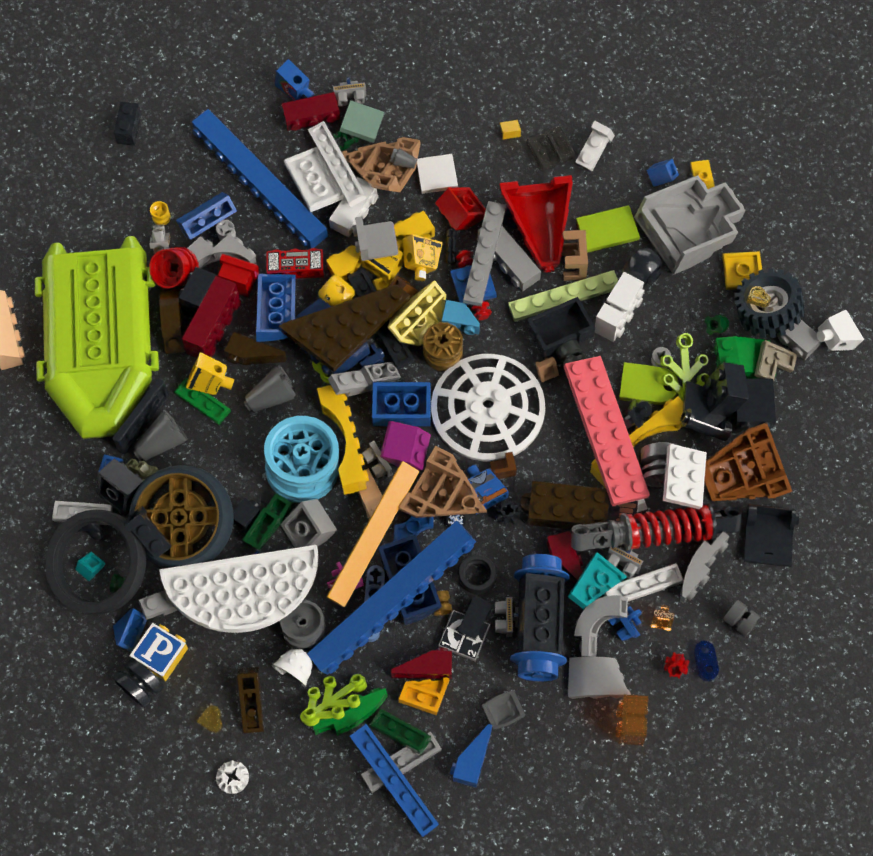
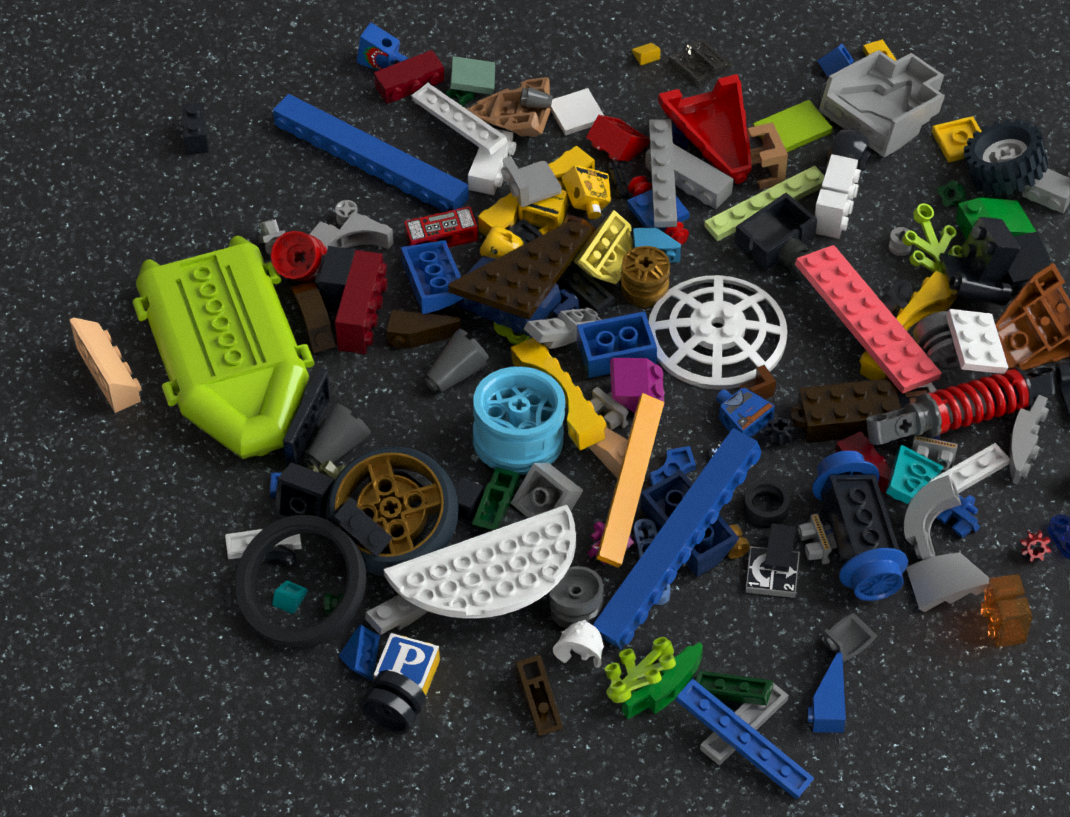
camera: 15 degrees left, 15 degrees down
yellow wheel [150,201,170,225] -> none
green tile [174,378,231,425] -> none
blue brick [176,192,237,240] -> none
yellow torso [186,352,234,395] -> none
clear yellow tile [197,706,223,733] -> none
white gear [216,760,249,794] -> none
red plate [218,254,259,297] -> none
white tile [284,147,344,212] -> none
light grey hips [333,76,366,106] -> none
dark red slope [391,648,452,679] -> none
medium nougat wedge [399,446,487,518] -> none
light orange wing [399,678,450,715] -> none
medium nougat tile [535,357,559,382] -> none
white bracket [576,121,615,171] -> none
lime tile [619,362,679,405] -> none
clear orange tile [651,605,674,631] -> none
clear yellow tile [747,286,771,307] -> none
dark tan tile [754,340,797,381] -> none

